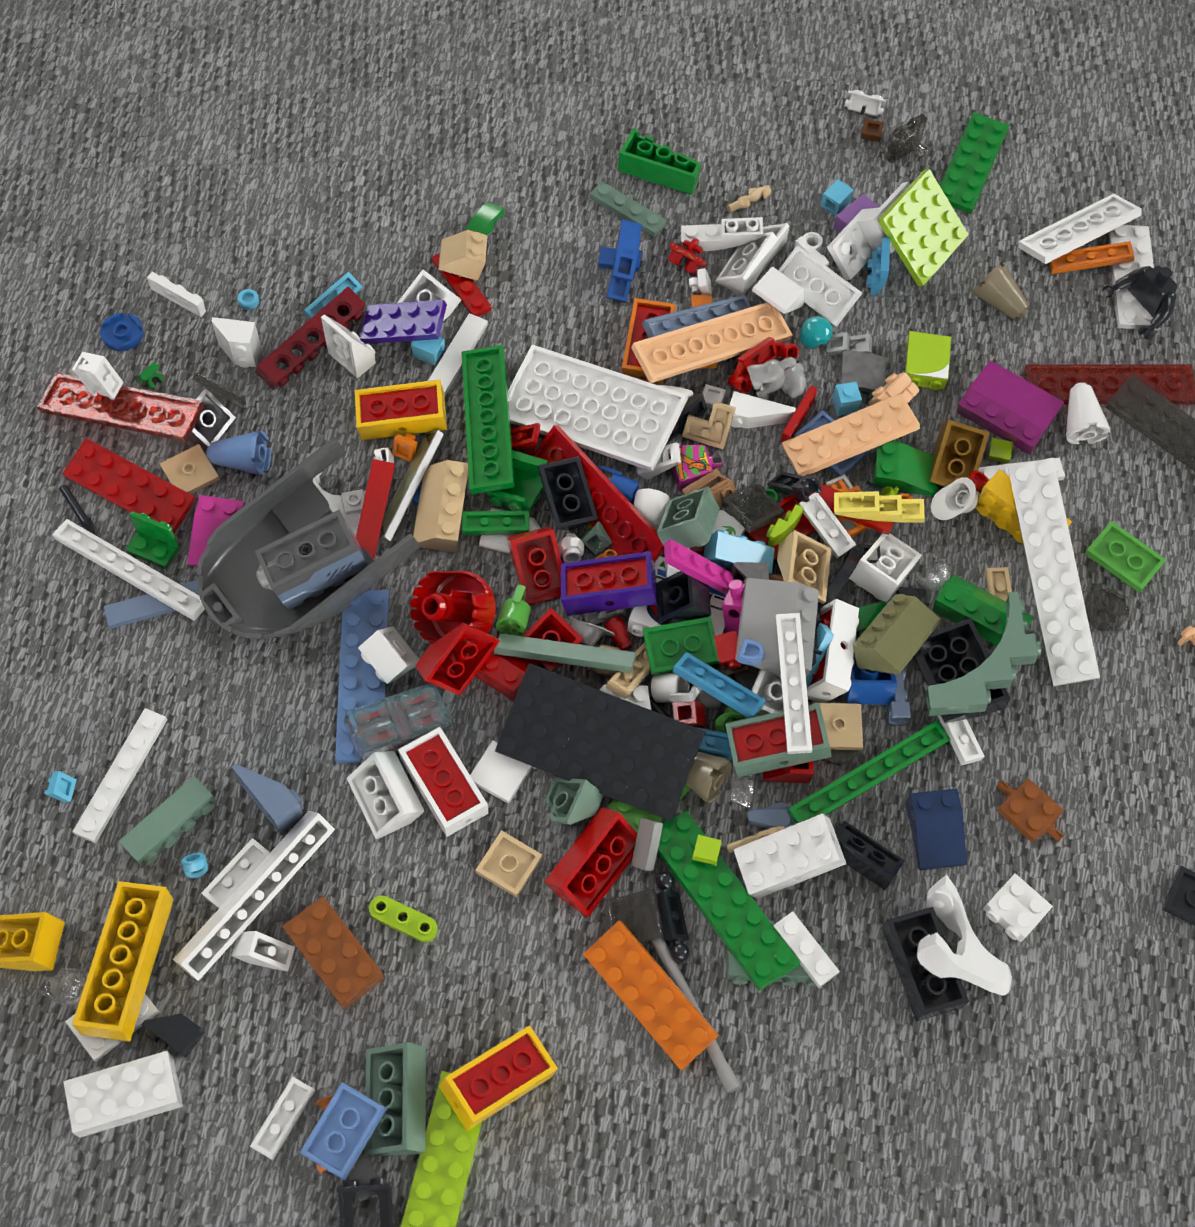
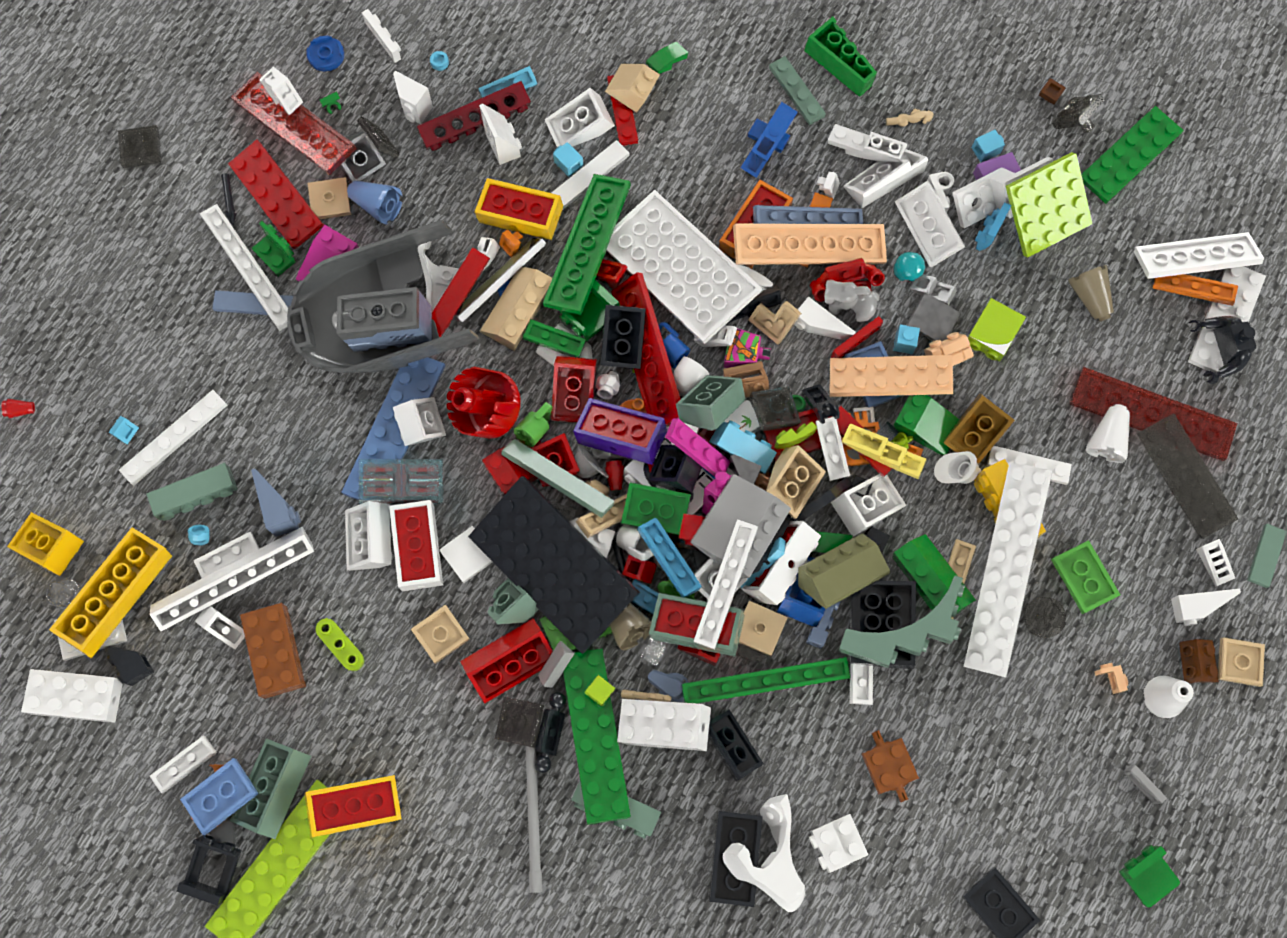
camera: 25 degrees right, 10 degrees up
plate [360,300,447,344] -> none
red slope [415,623,500,696] -> none
sand green slope [581,522,612,556] -> none
orange plate [583,921,720,1070] -> none
red hips [668,238,707,275] -> none
white tile [702,384,726,409] -> none
medium blue tile [737,638,764,666] -> none
white slope [752,266,805,314] -> none
white plate [773,911,840,988] -> none
white hinge [844,90,886,117] -> none
dark blue slope [905,788,967,870] -> none
clear hair [916,560,950,592] -> none
magenta slope [956,360,1064,455] -> none
red tile [967,471,989,494] -> none
lime tile [987,438,1013,464] -> none

